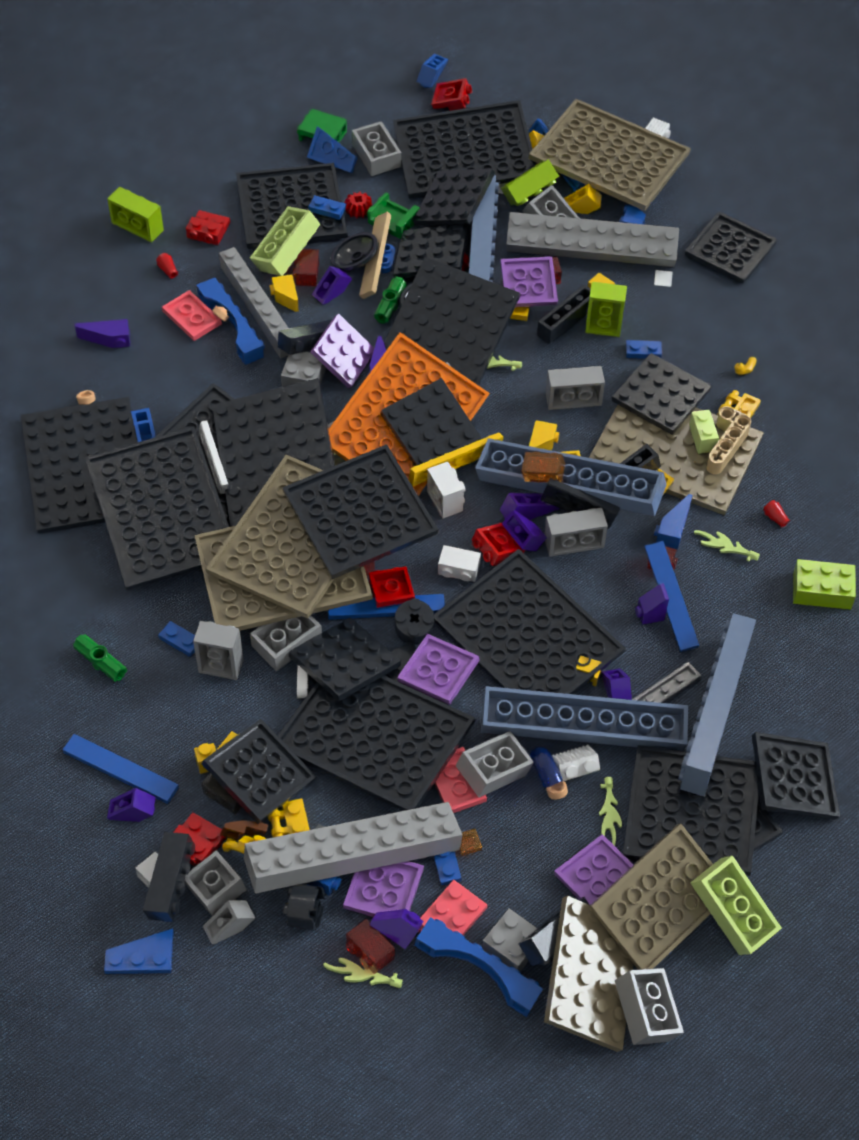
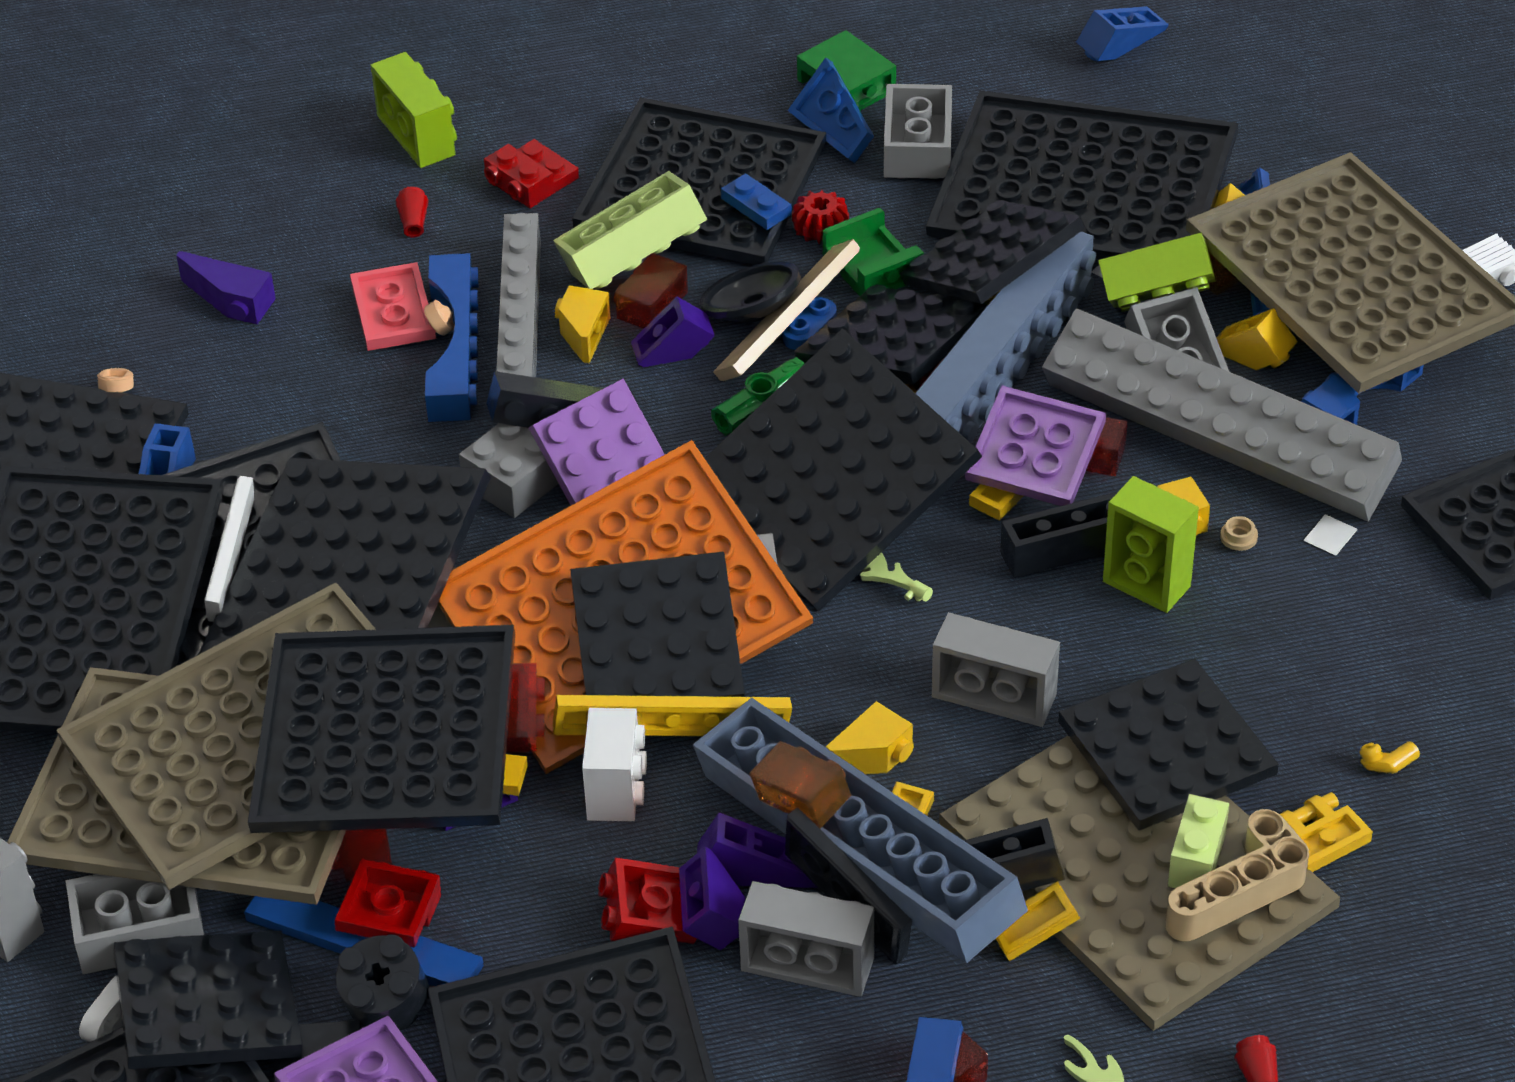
camera: 30 degrees right, 10 degrees down
red plate [431,78,472,111] -> none
white brick [438,545,481,582] -> none
blue plate [626,340,662,359] -> none
slope [654,494,692,549] -> none
none -> tan plate [1220,516,1258,551]

